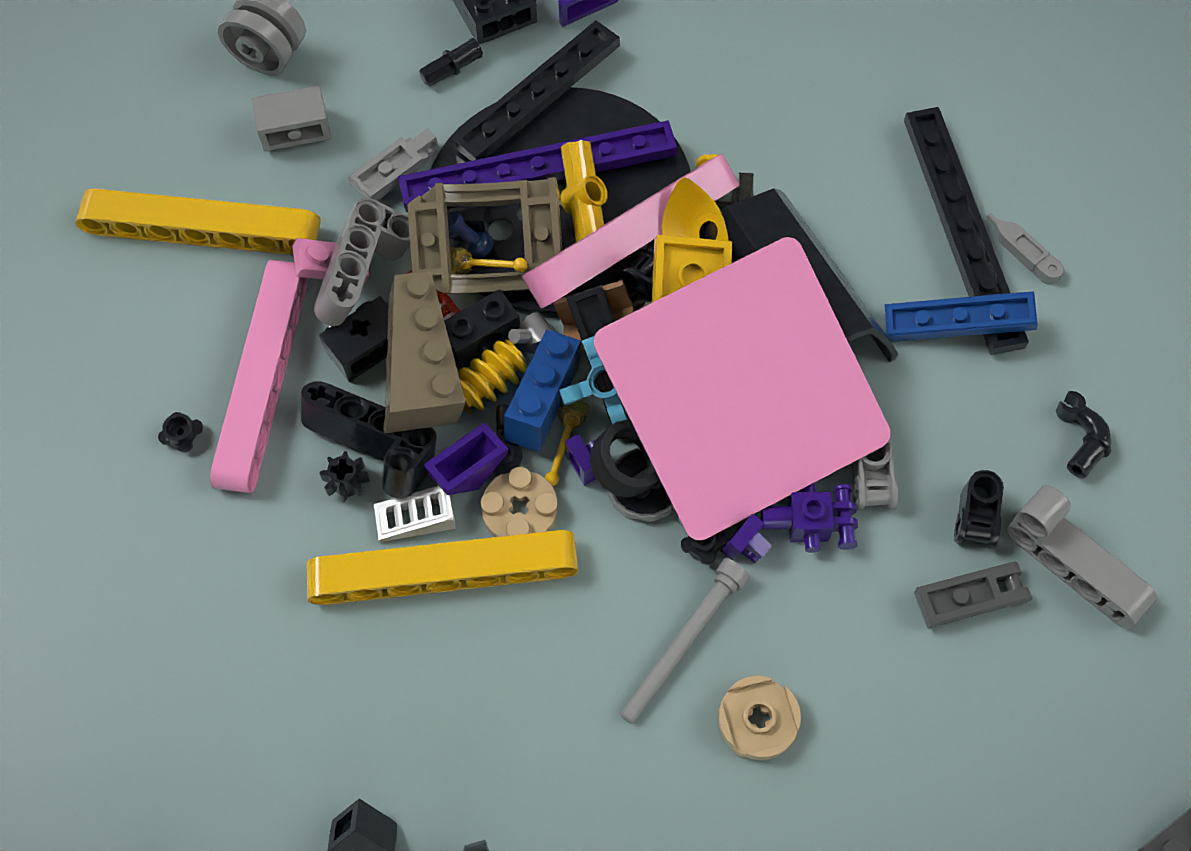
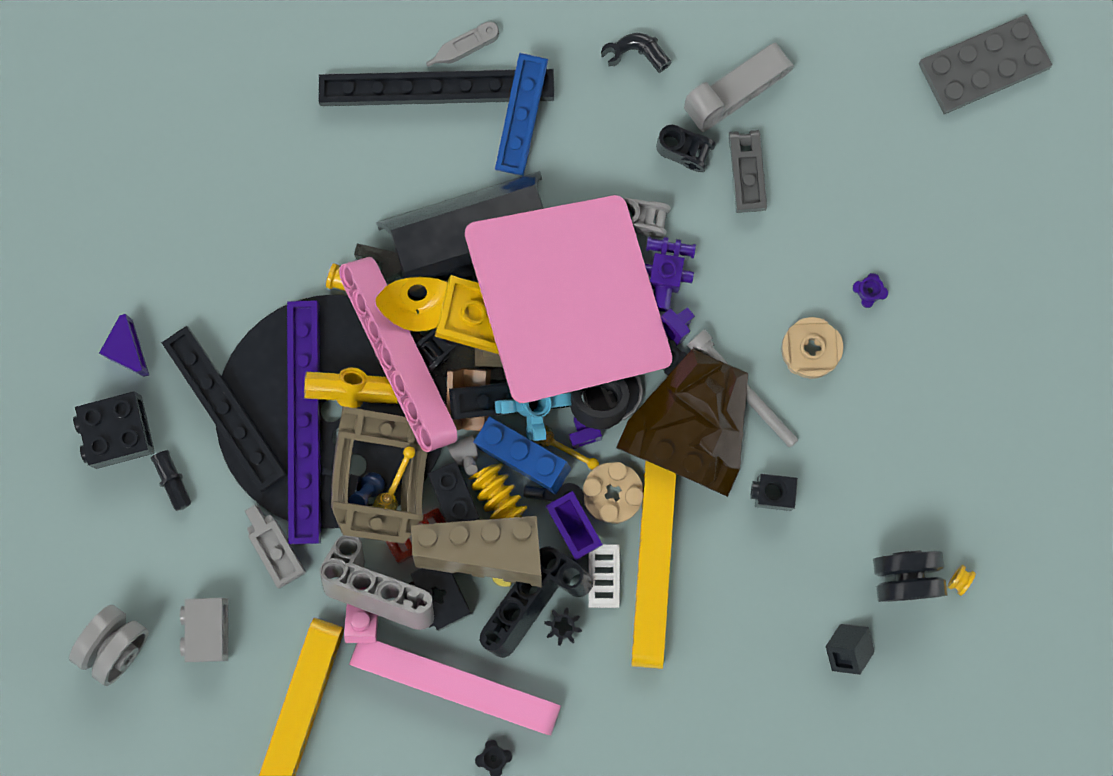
camera: 75 degrees left, 15 degrees up
none -> dark brown wedge [616,349,748,497]
none -> black brick [750,474,798,511]
none -> dark purple plate [852,273,888,308]

